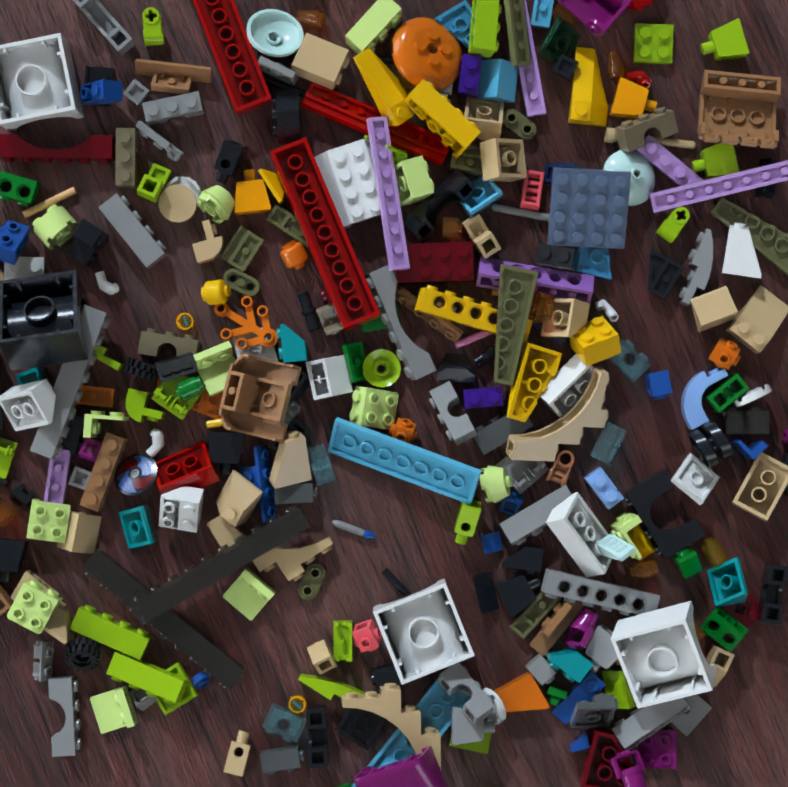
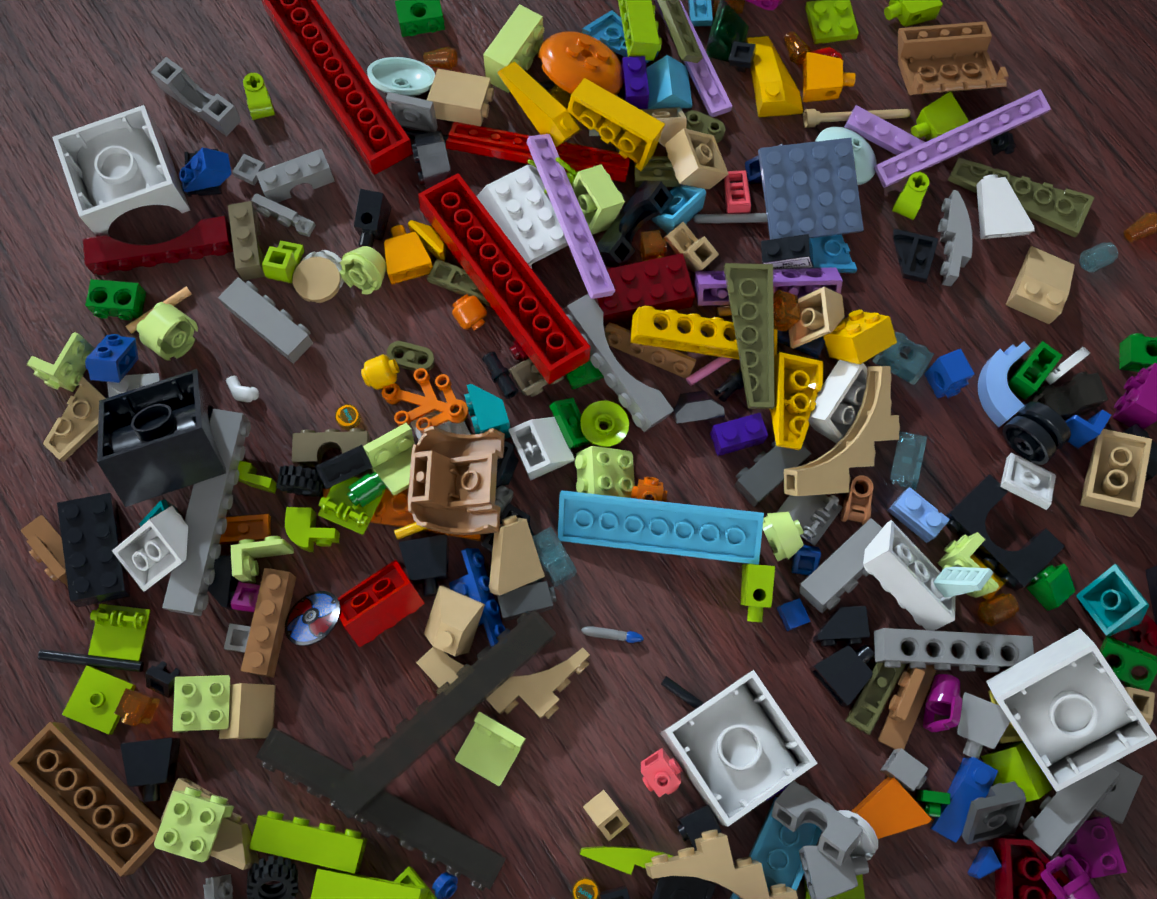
camera: 15 degrees left, 15 degrees down
lavender plate [44,449,71,504] -> none
black brick [66,219,109,267] -> none
teal slope [118,504,158,549] -> none
medium nougat bracket [135,59,212,94] -> none
white arm [146,428,165,458] -> none
white slope [159,486,204,533] -> none
tan brick [192,219,224,264] -> none
olive plate [220,225,264,273] -> none
olive plate [298,563,325,600] -> none
lime hinge [333,620,353,662] -> none
light grey arch [429,381,477,445] -> none
black slope [472,571,499,614] -> none
teal slope [546,648,594,683] -> none
white arm [595,299,619,322] -> none
dark tan arch [615,107,679,152] -> none
tan slope [690,286,738,332] -> none
clear yellow brick [701,537,727,567] -> none
orange brick [708,337,741,370] -> none

